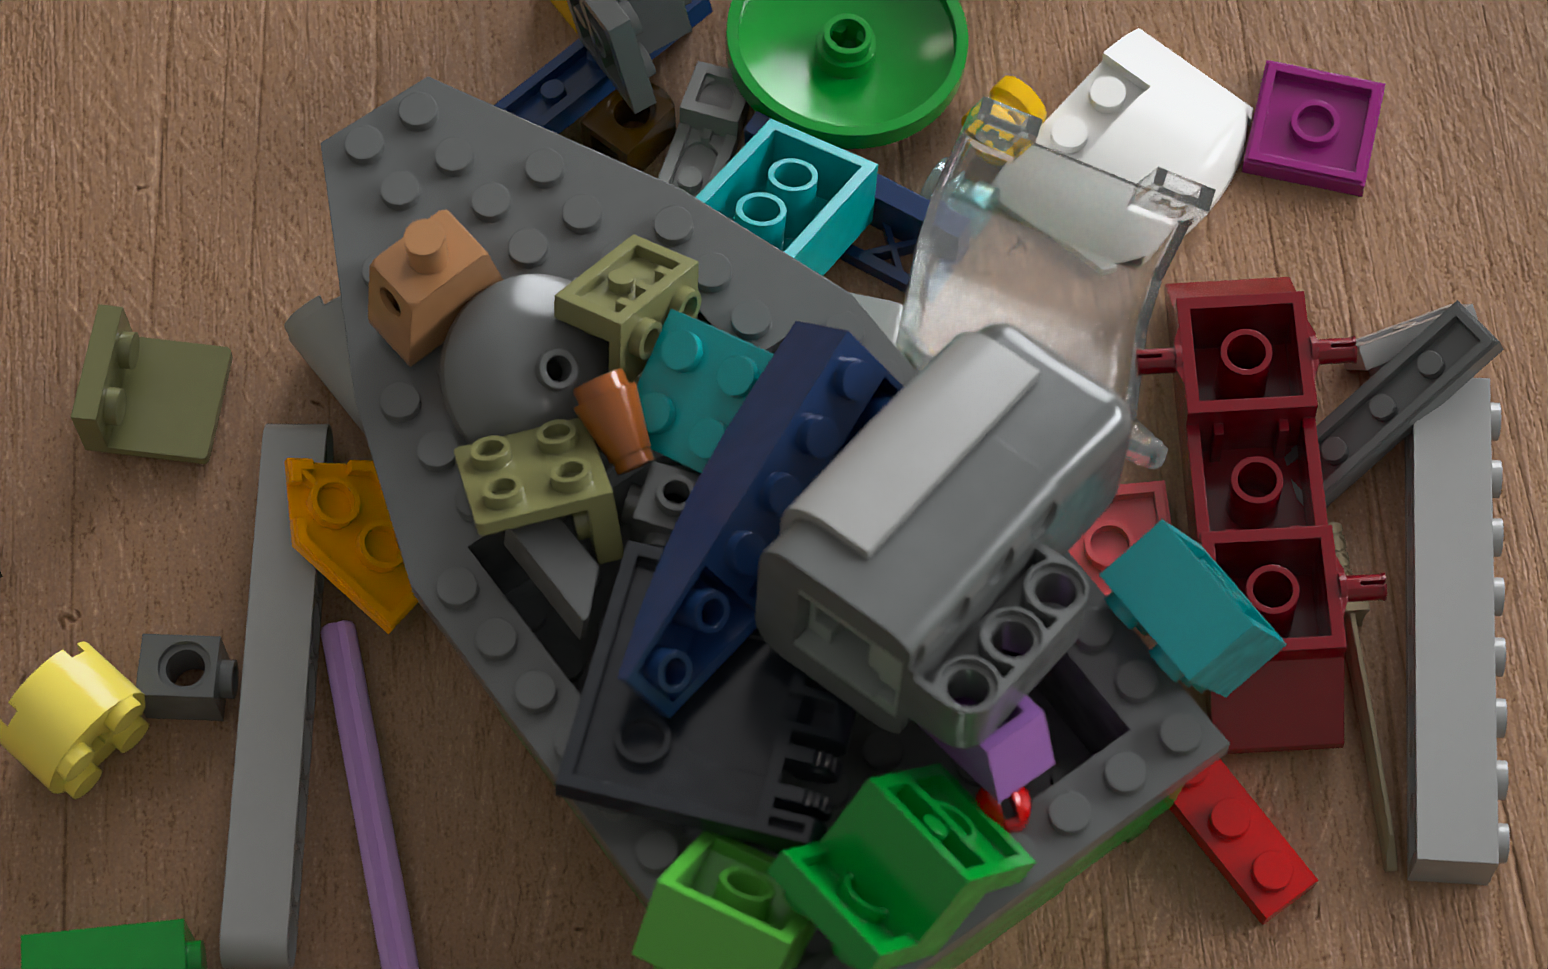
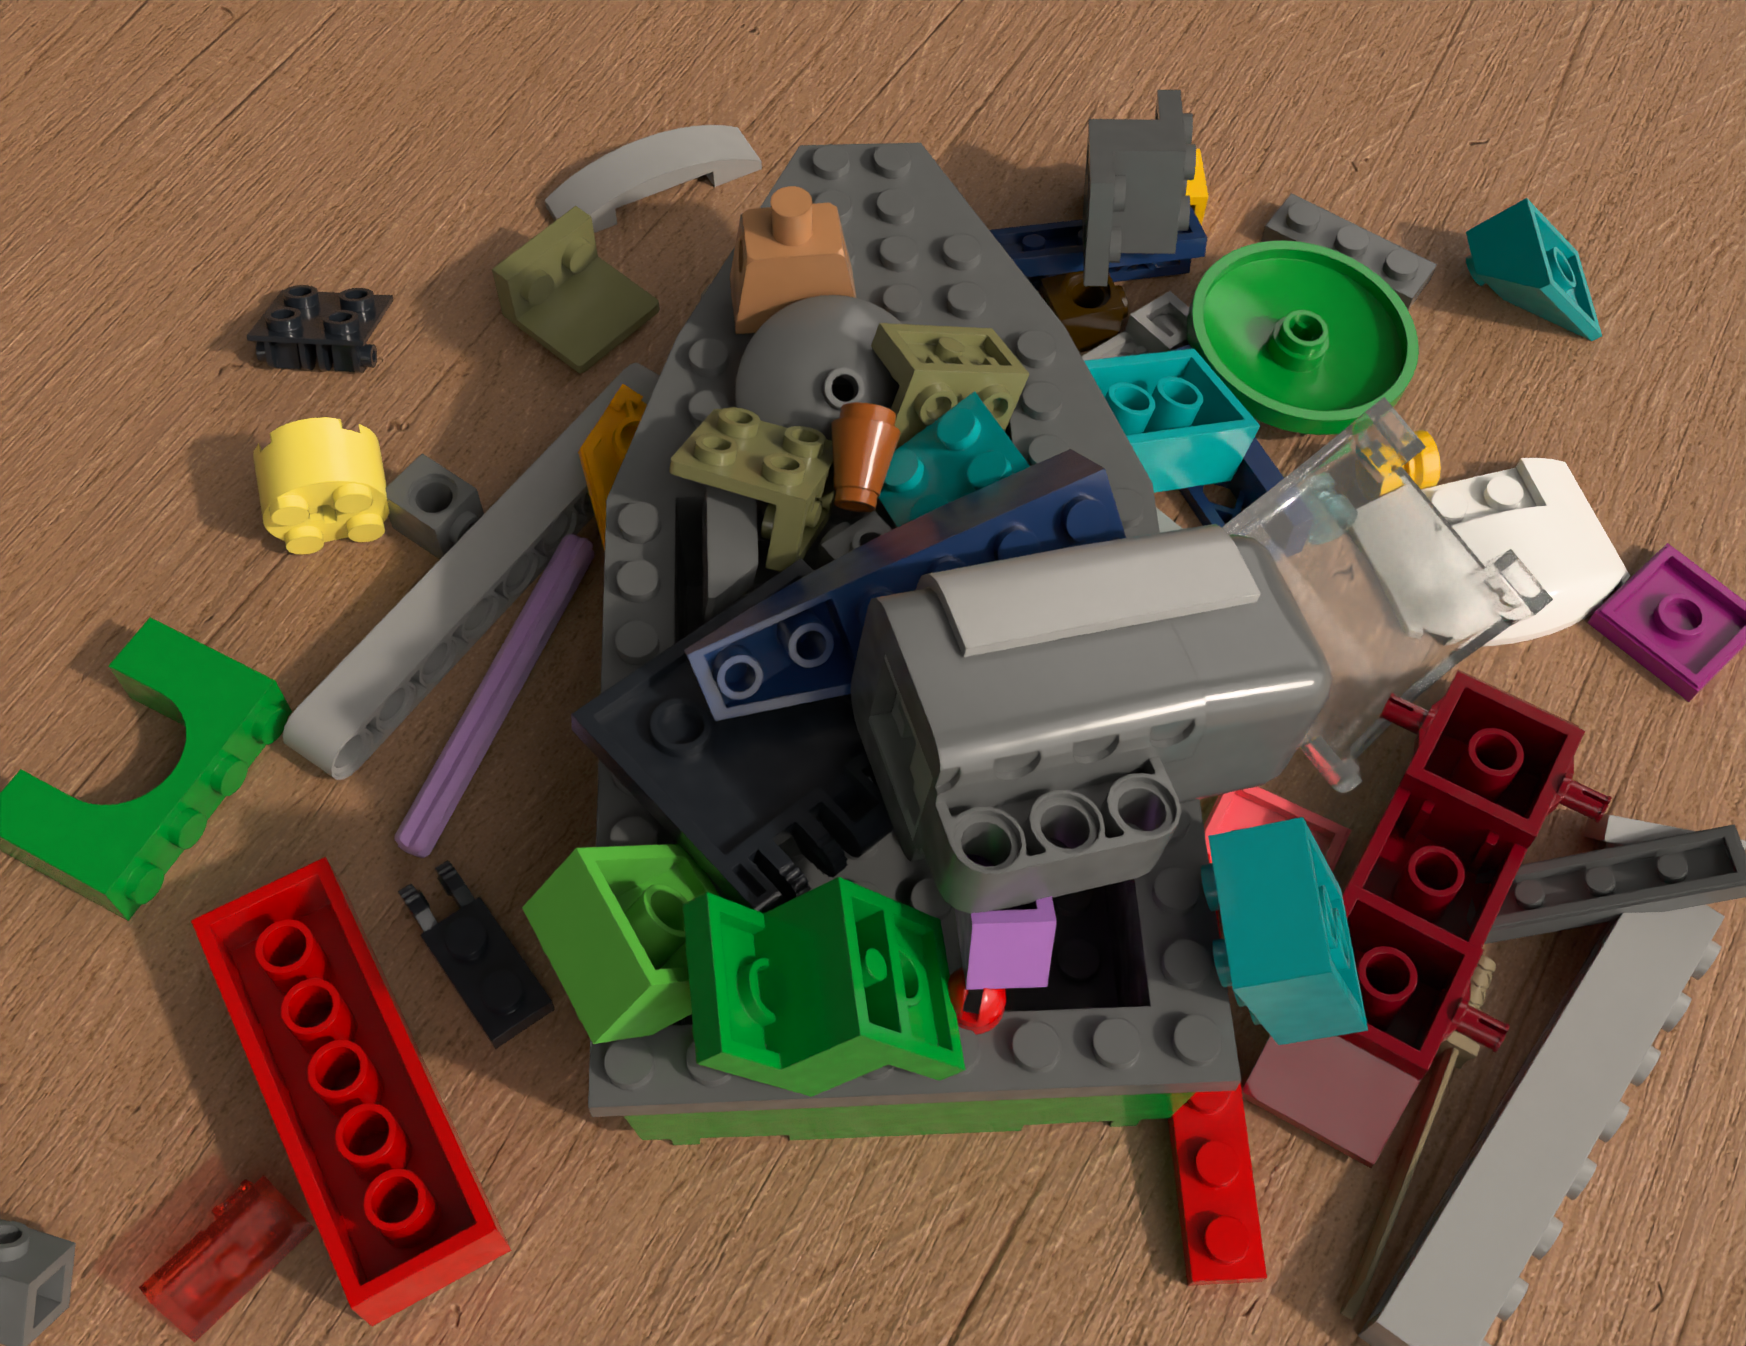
camera: 30 degrees right, 5 degrees down
none -> light grey slope [545,125,762,233]

